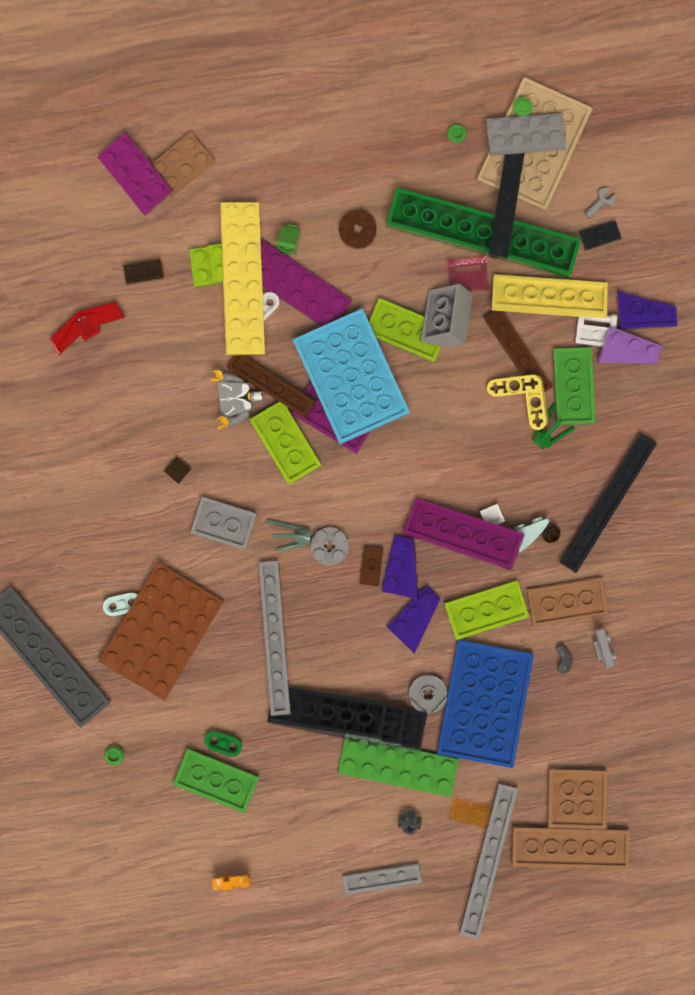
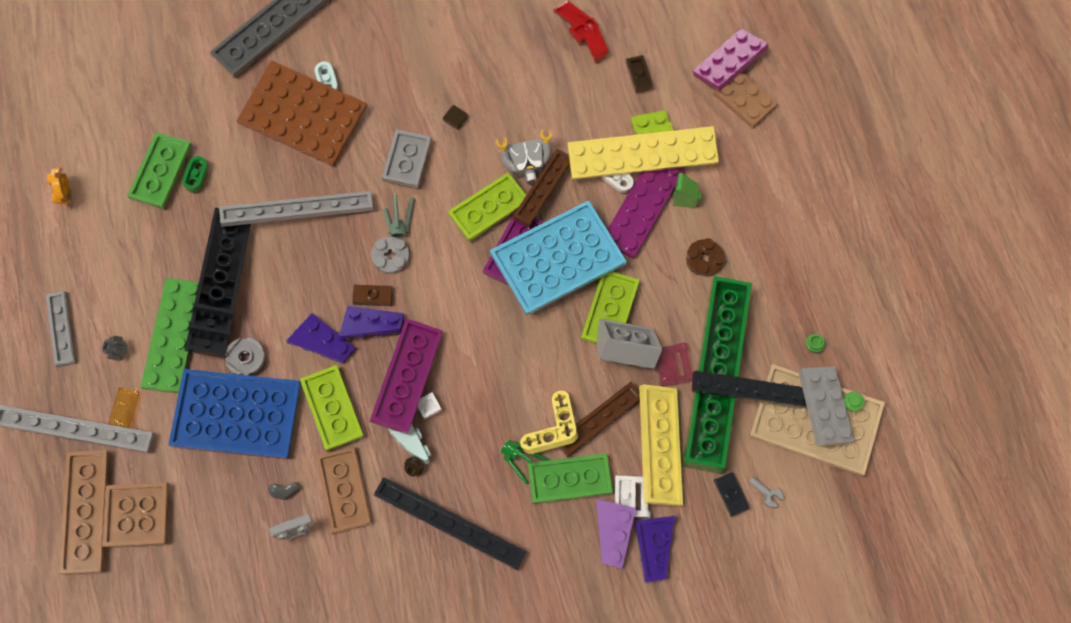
camera: 80 degrees right, 15 degrees down
bright green plate [105,746,124,765] -> none

